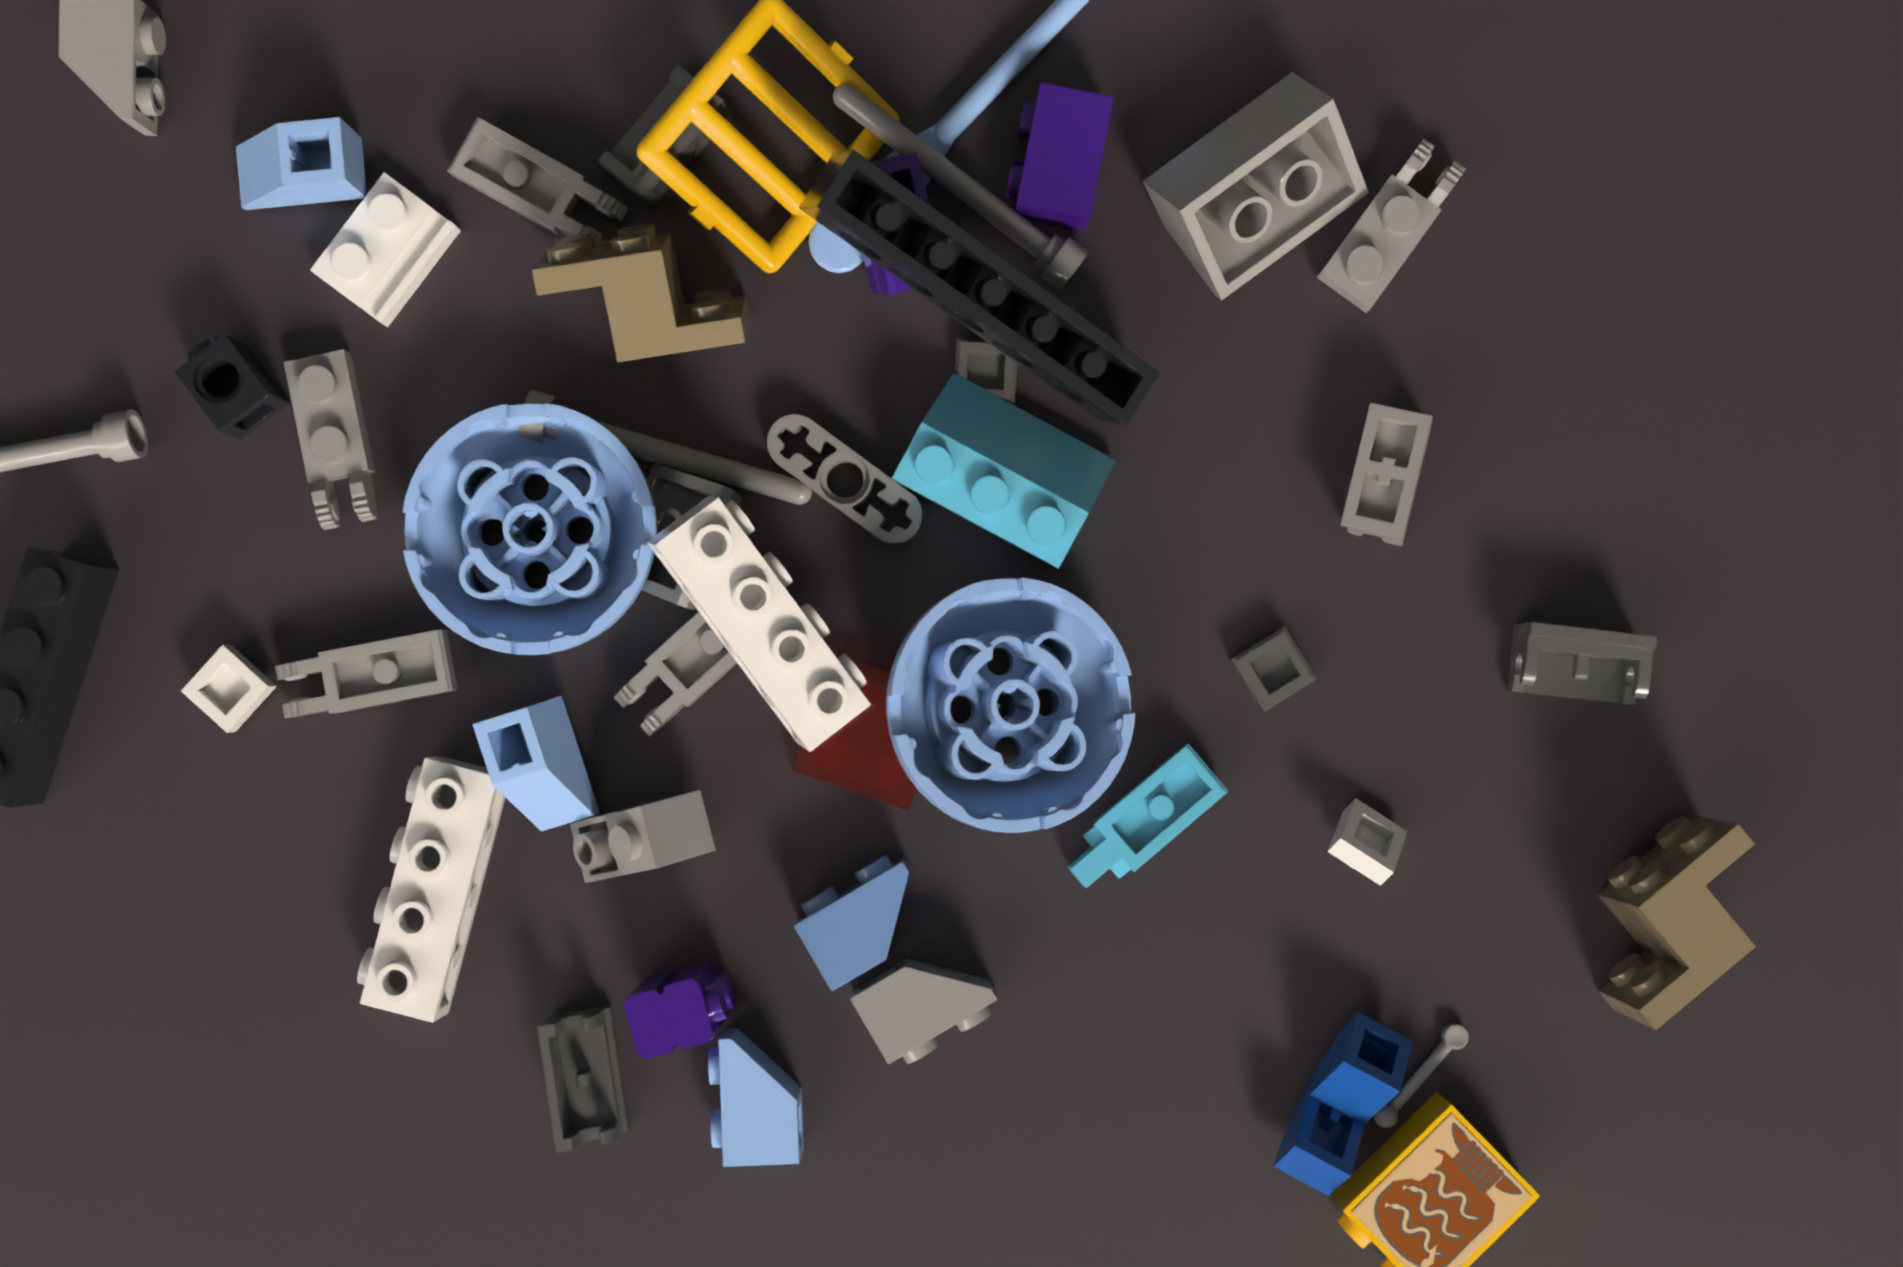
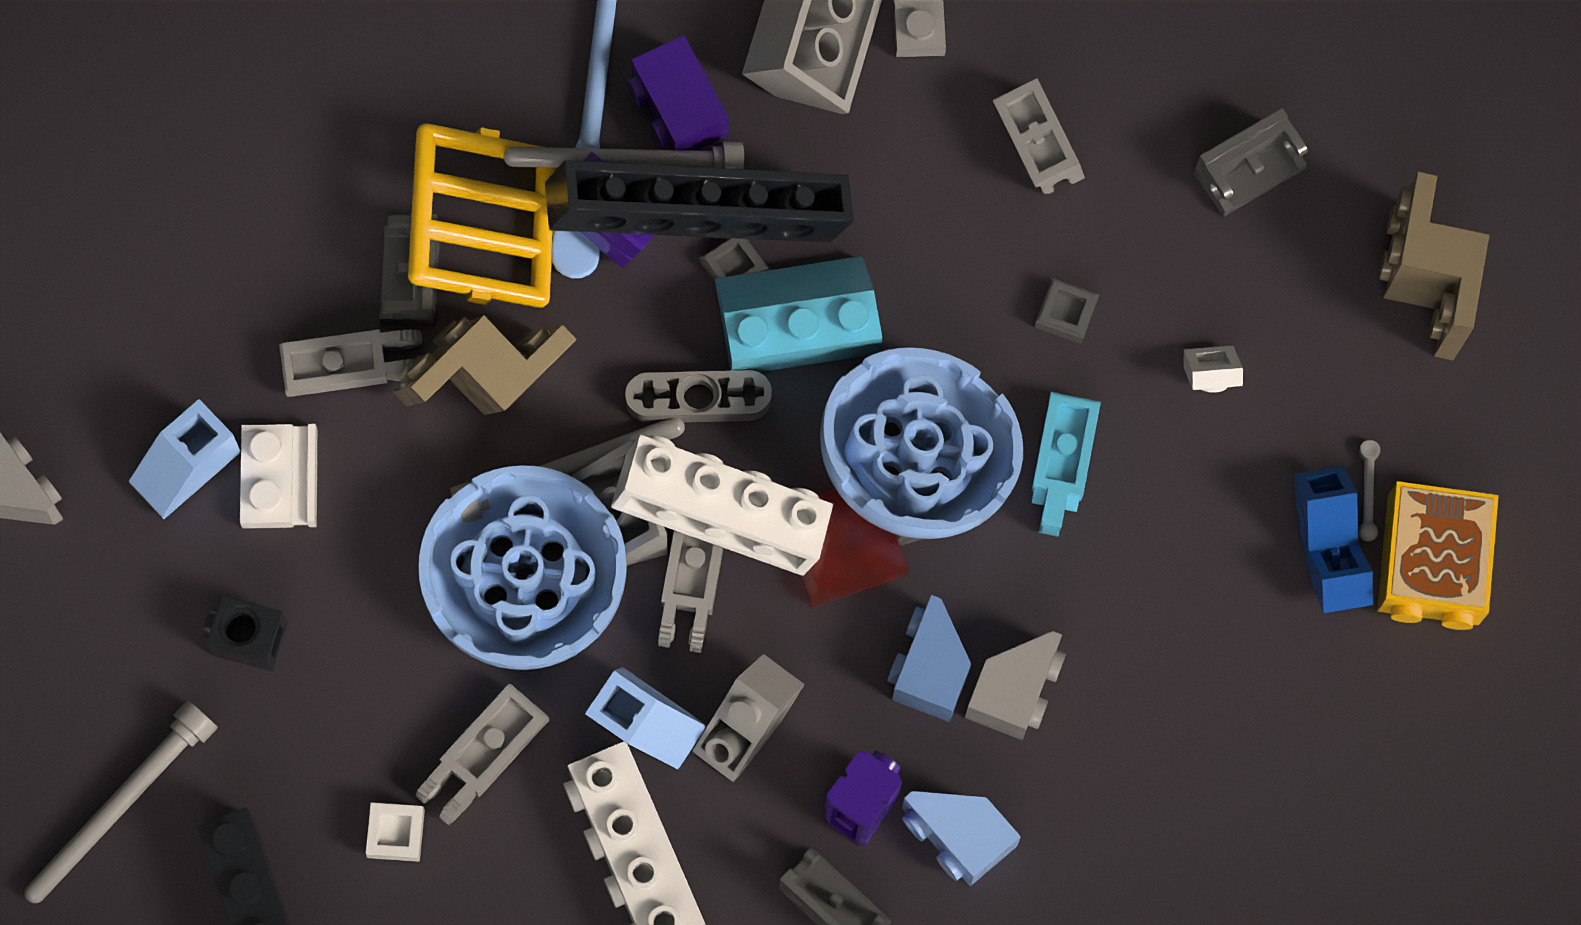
camera: 45 degrees left, 15 degrees down
light grey hinge [283,349,378,530] -> none

